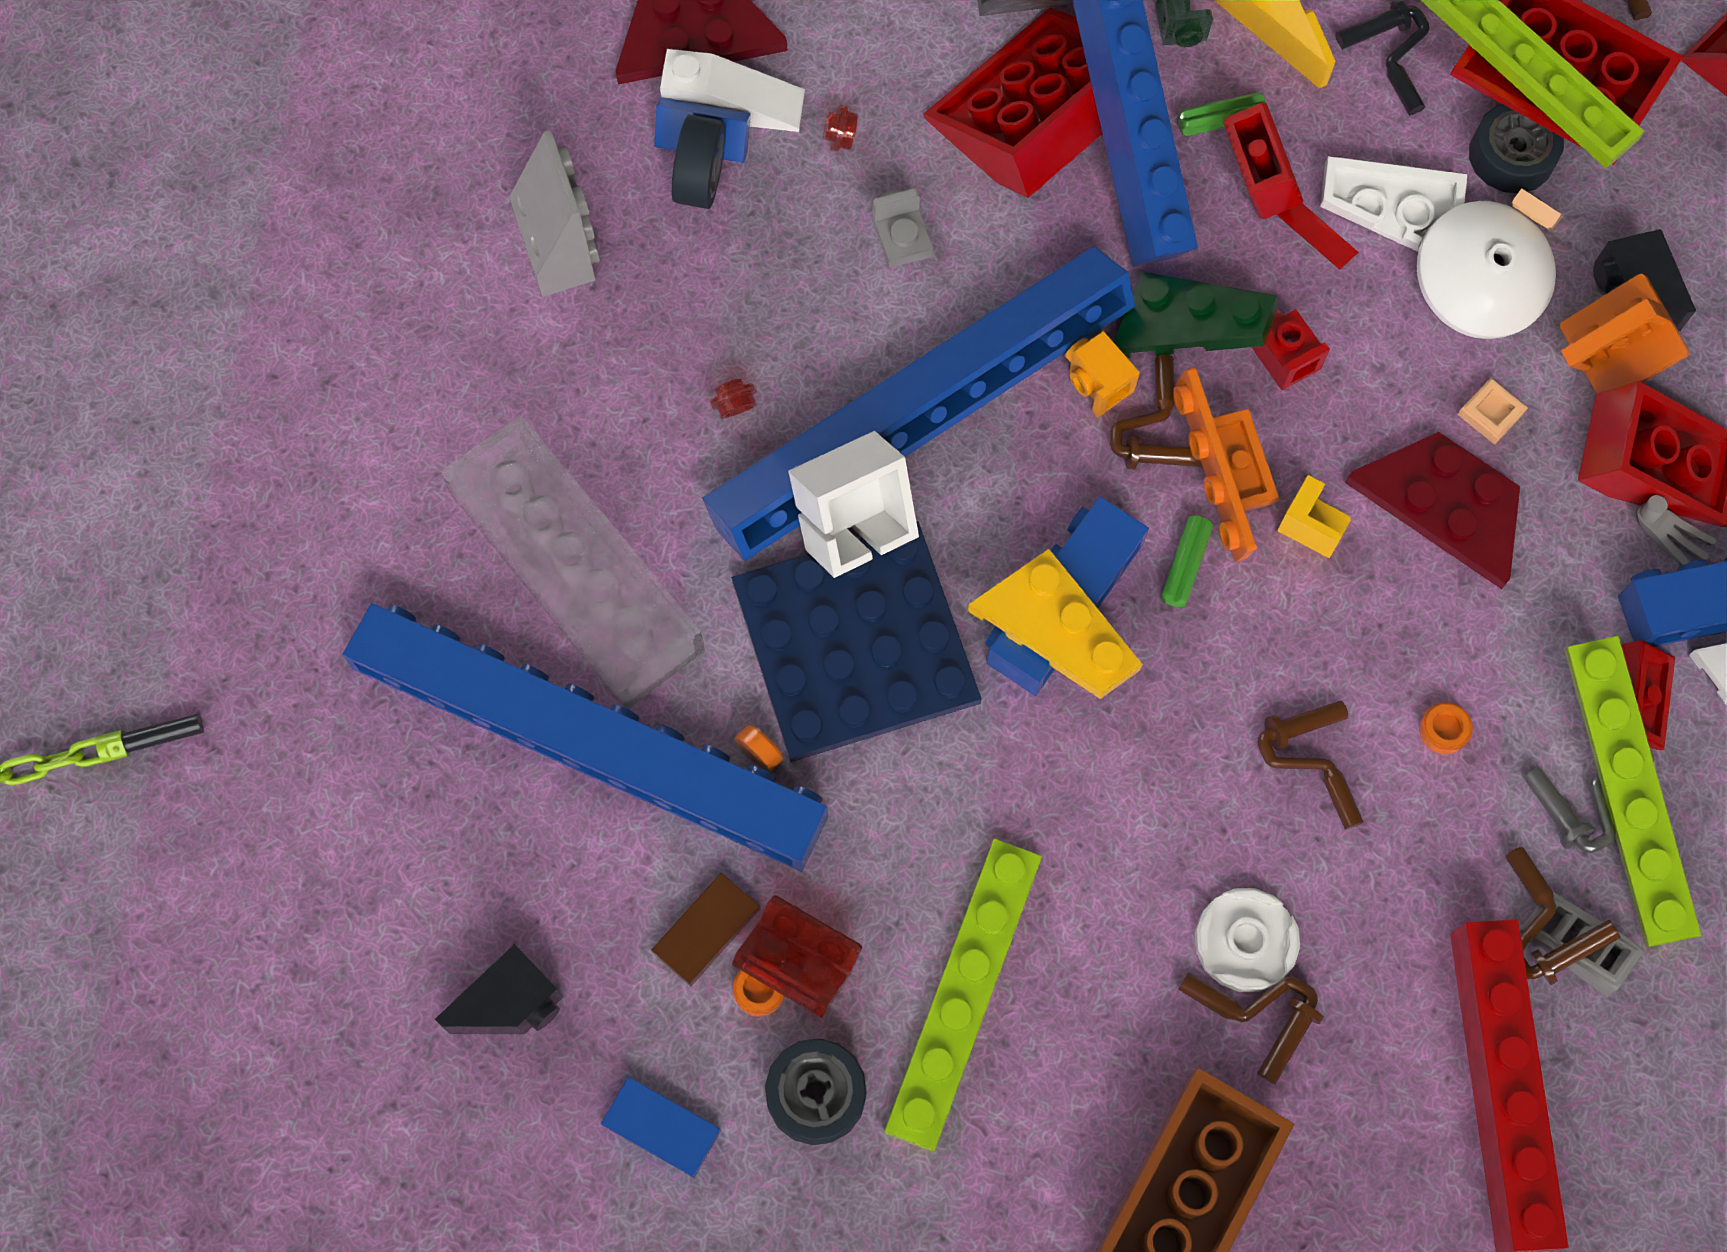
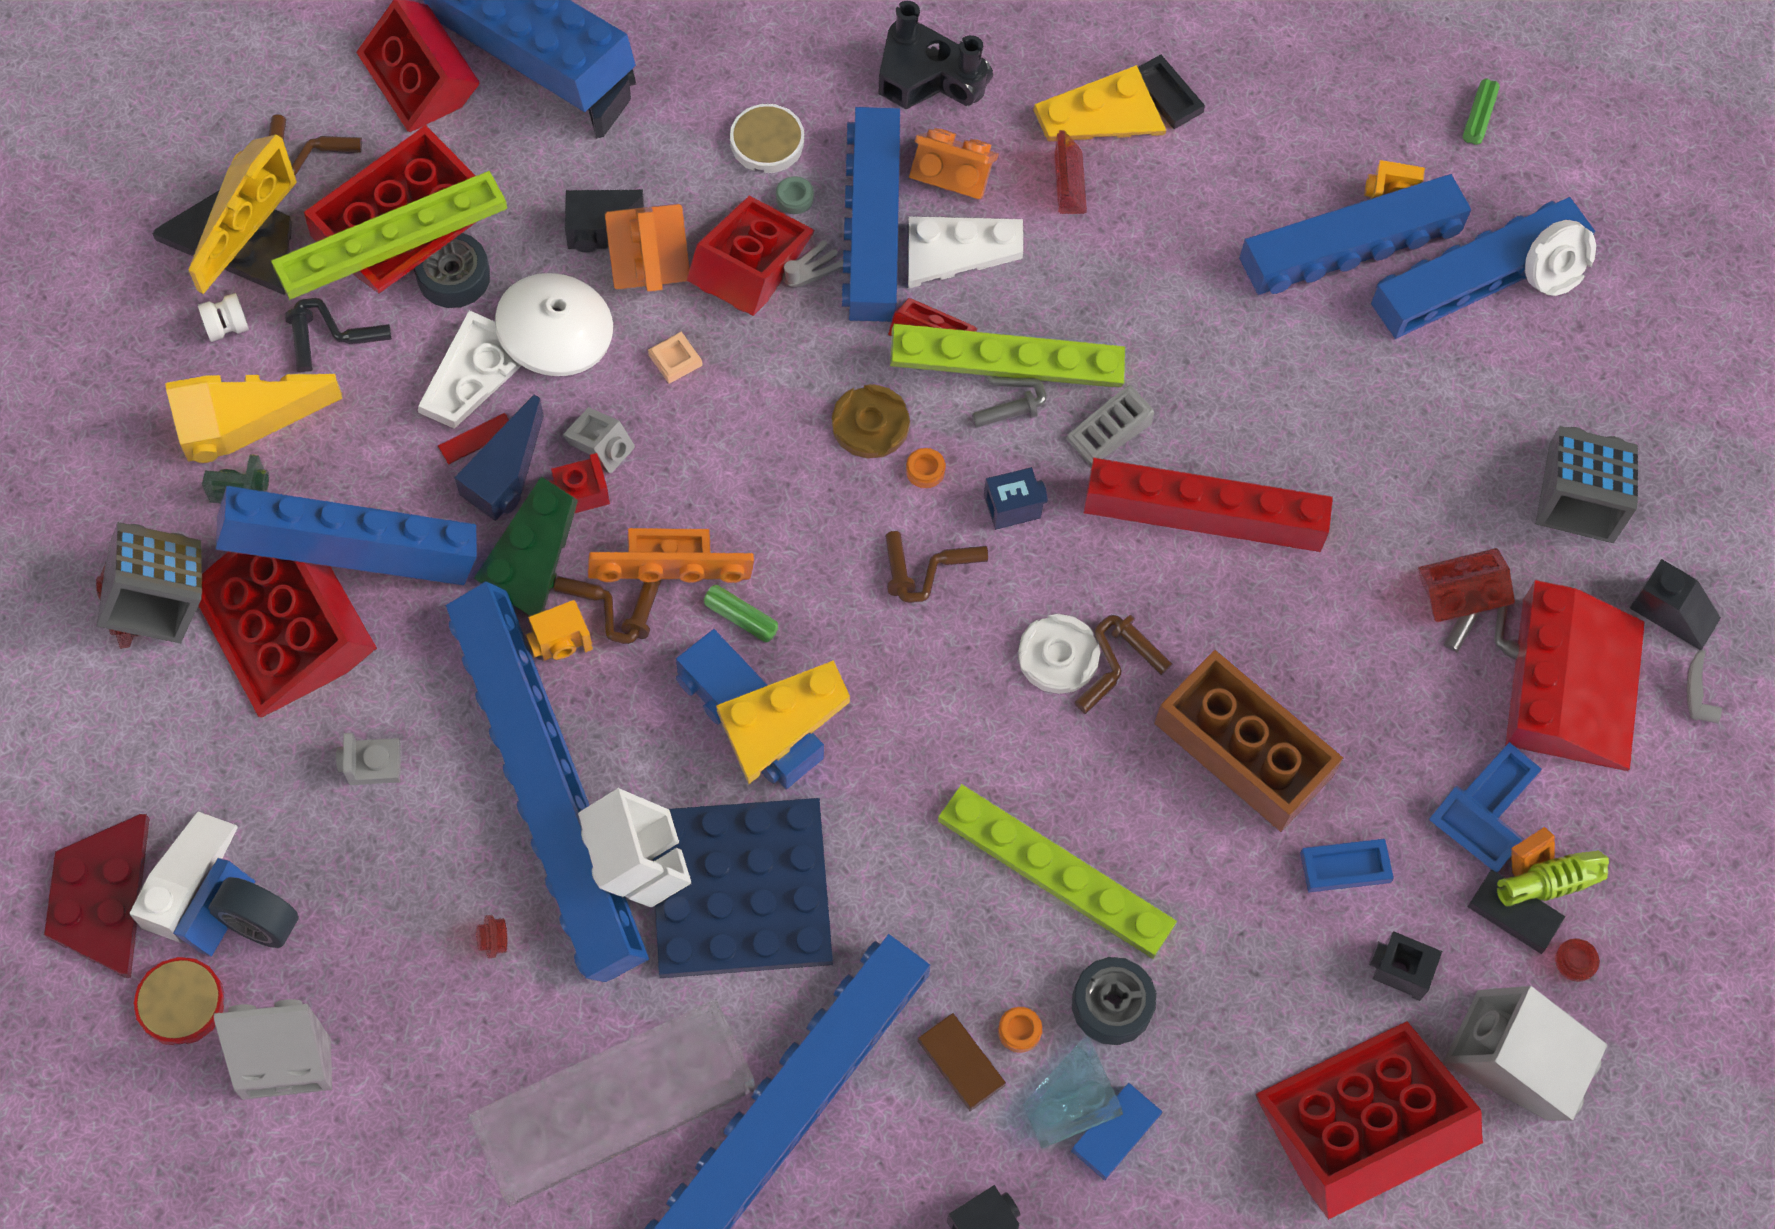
camera: 80 degrees left, 5 degrees down
clear red bracket [732,895,862,1018] -> none
orange tile [734,725,783,773] -> none
clear red plate [823,105,858,152] -> none
bright green axle [1177,92,1266,136] -> none
red brick [1223,103,1304,219] -> none
yellow panel [1277,475,1351,558] -> none
dark red wing [1345,432,1520,589] -> none
reddish brown piece [1506,847,1621,985] -> none
light nougat tile [1512,188,1563,231] -> none
none -> pearl gold tile [133,957,225,1046]
none -> dark blue slope [454,394,544,521]
none -> light grey bracket [563,407,635,473]
none -> pearl gold tile [832,384,910,459]
none -> dark blue brick [983,467,1048,530]
none -> clear light blue wing [1023,1036,1123,1149]

